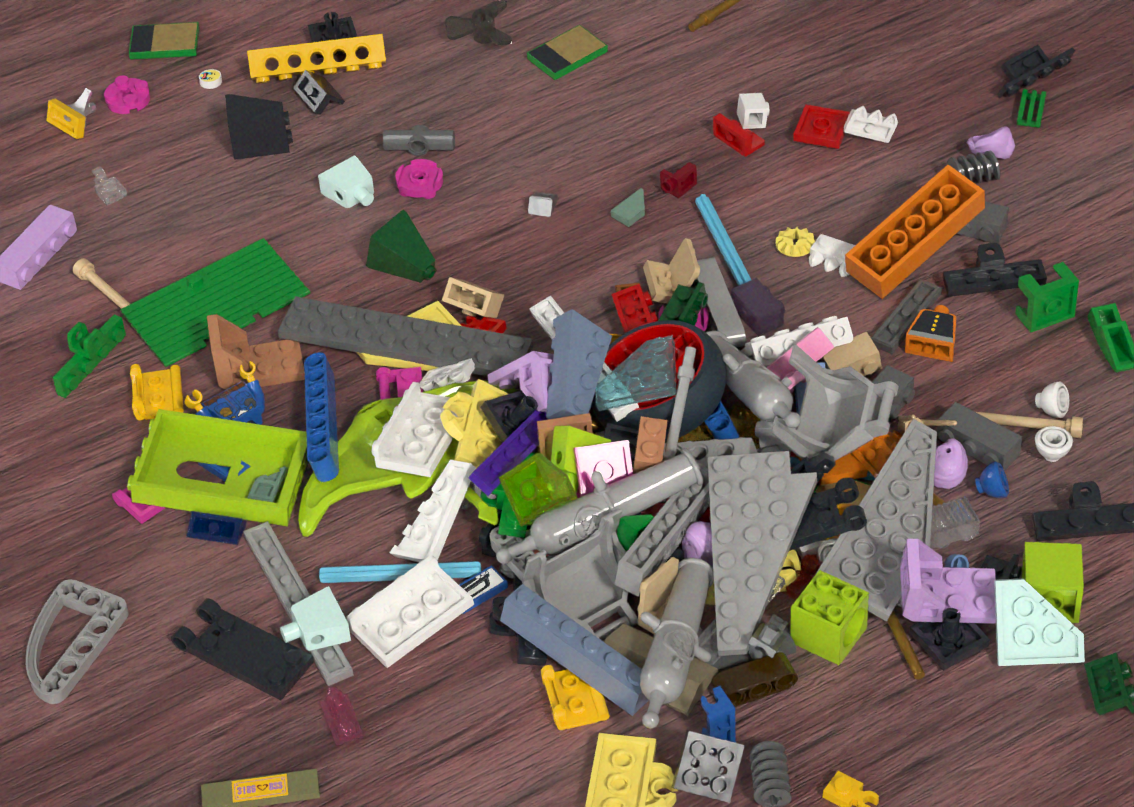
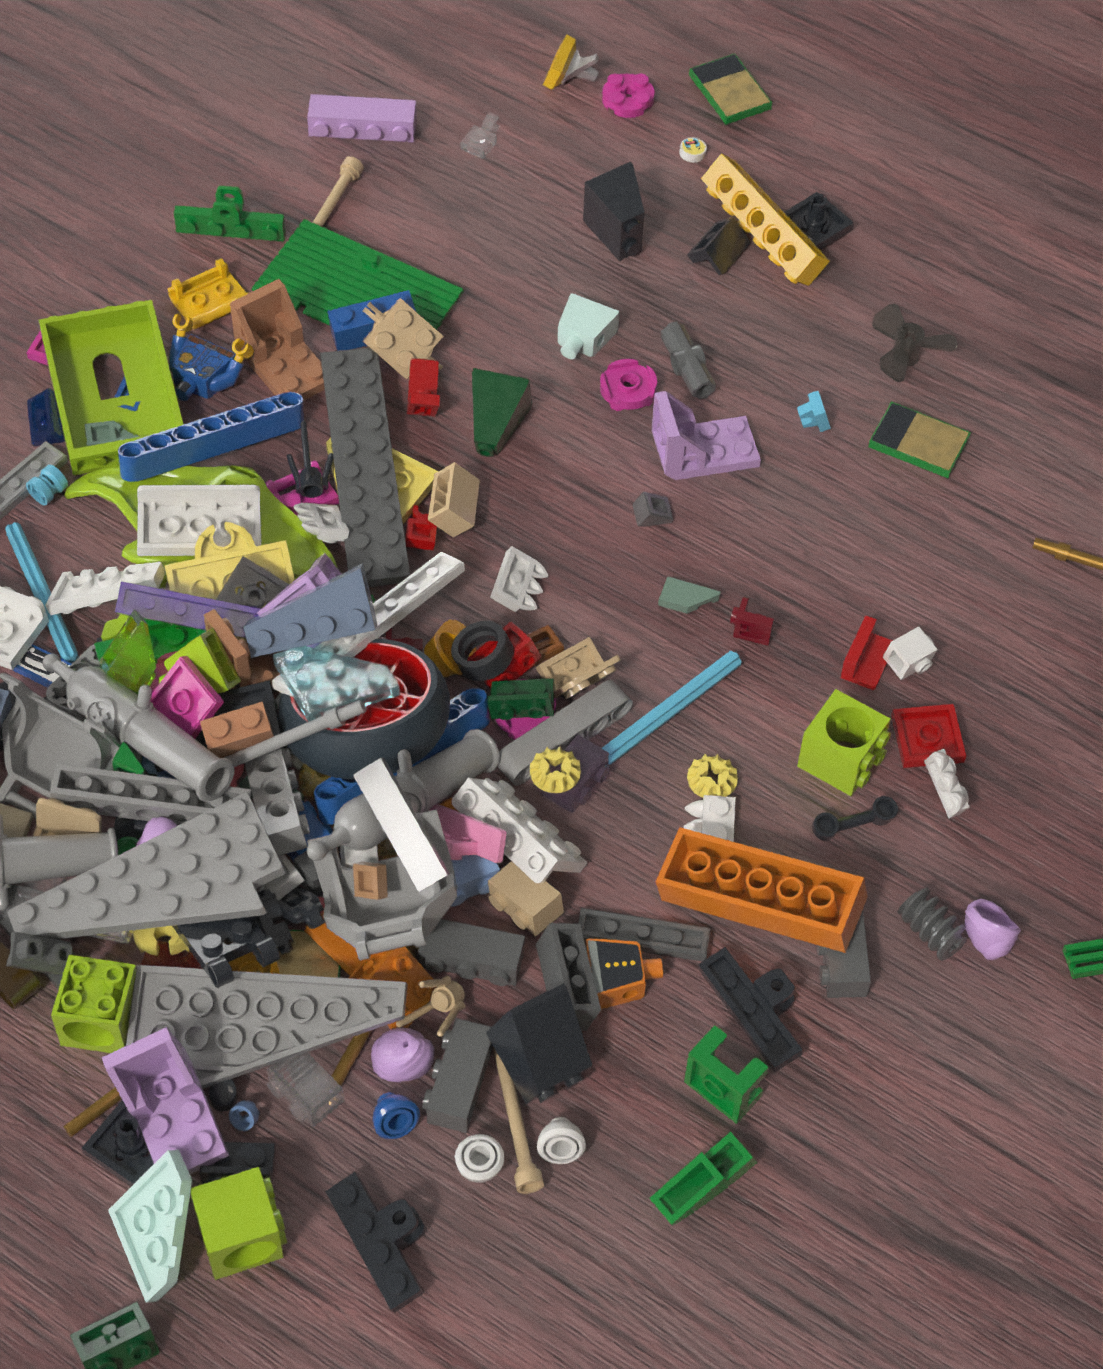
camera: 60 degrees right, 10 degrees up
none -> medium azure wheel [26,464,68,506]
none -> black plant [286,421,333,498]
none -> blue brick [327,290,416,351]
none -> tile [353,757,450,891]
none -> medium nougat plate [353,861,388,900]
none -> tan plate [363,298,443,379]
none -> red bracket [407,358,440,417]
none -> black tyre [451,621,514,681]
none -> black slope [486,983,593,1104]
none -> white plate [490,546,548,612]
none -> light yellow gear [530,747,581,793]
none -> dark grey brick [536,923,601,1031]
none -> lavender bracket [651,391,761,480]
none -> medium azure tile [797,391,831,432]
none -> lime brick [797,689,891,797]
none -> black bar [812,796,898,841]

